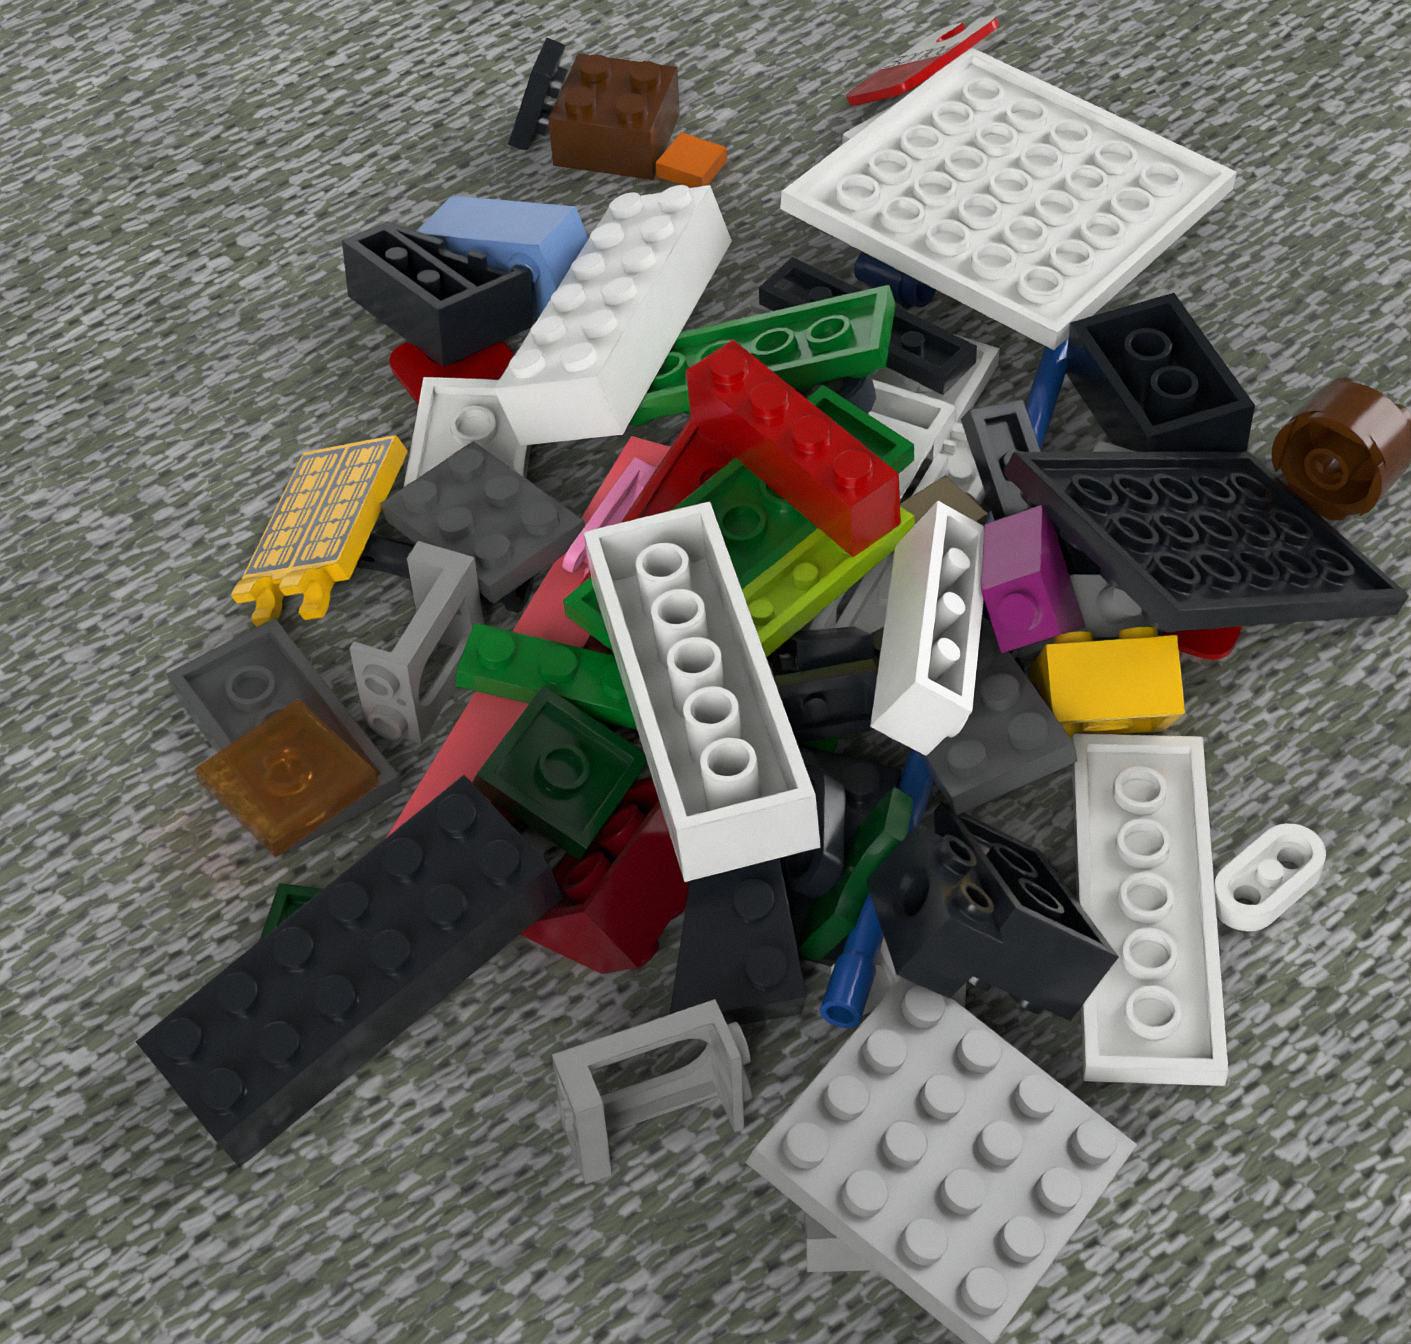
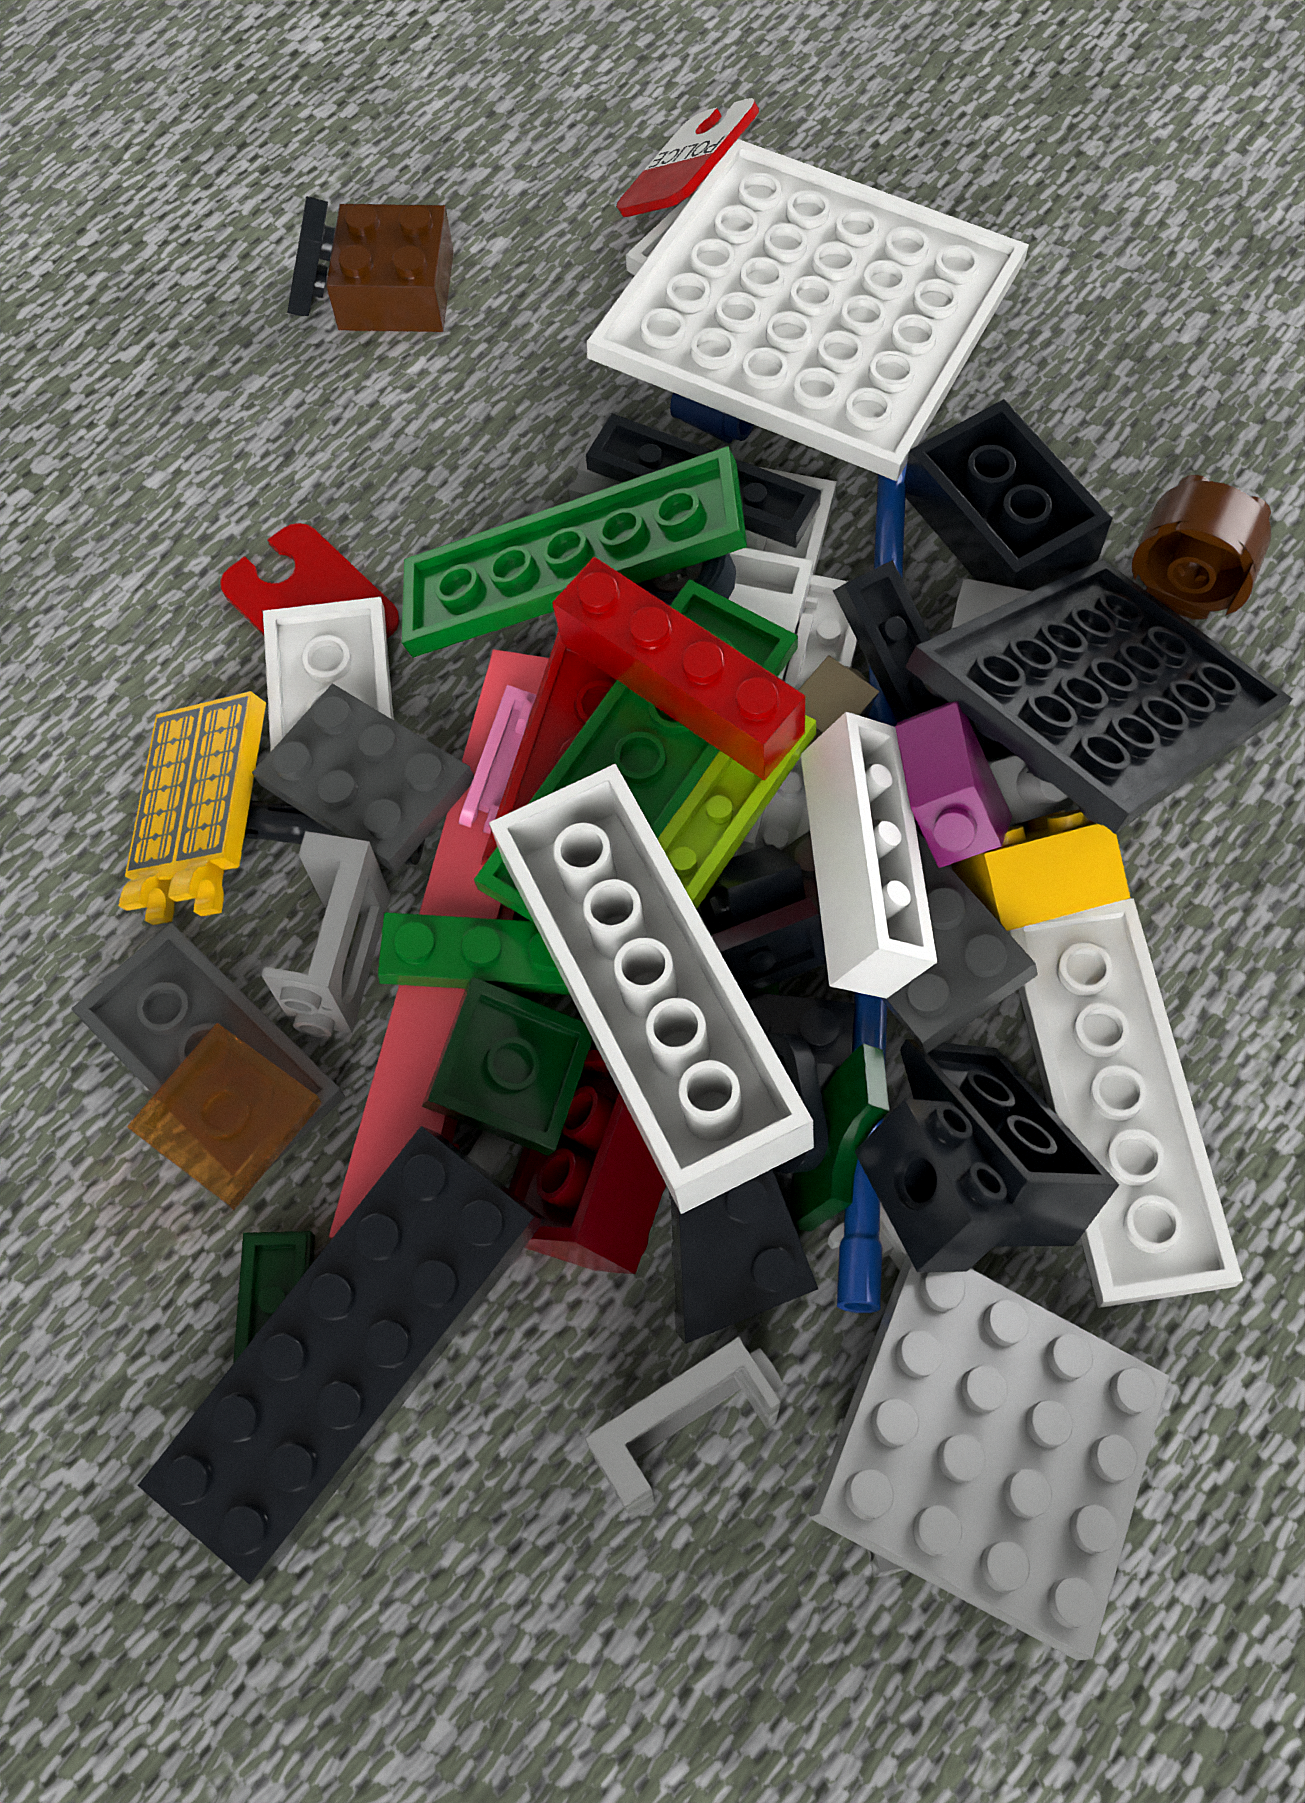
camera: 10 degrees left, 15 degrees up
black wedge [342,221,534,367] -> none
medium blue wedge [417,196,588,319] -> none
white brick [494,185,732,446] -> none
orange tile [656,132,727,188] -> none
white plate [1214,824,1326,931] -> none

